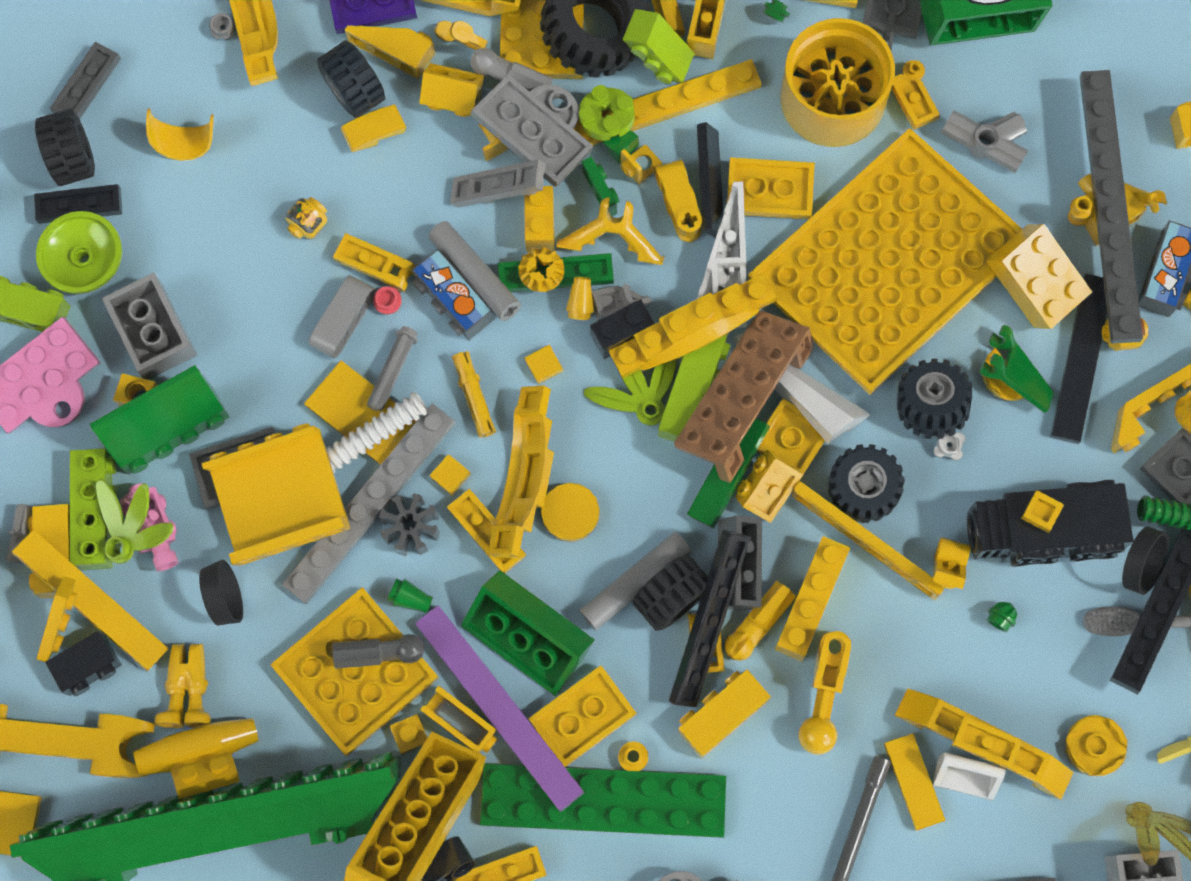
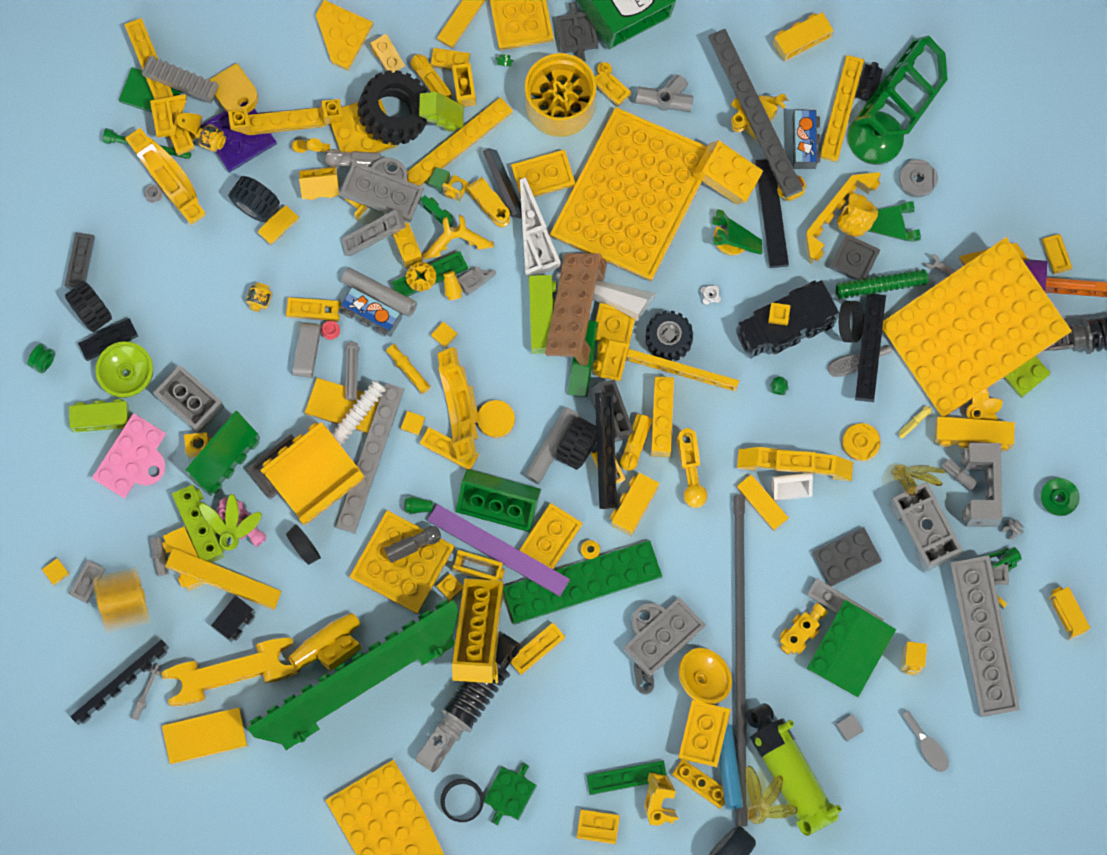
camera: 25 degrees left, 0 degrees up
yellow plate [36,576,77,662] -> none
yellow piece [146,108,214,161] -> none
yellow piece [154,643,211,728] -> none
yellow slope [345,25,435,80] -> none
dark grey gear [379,493,440,556] -> none
lime plate [578,85,635,141] -> none
lime plant [584,359,676,426] -> none
black brick [590,299,655,359] -> none
yellow piece [609,273,777,379] -> none
black wheel [897,359,973,439] -> none
yellow plate [933,537,971,589] -> none

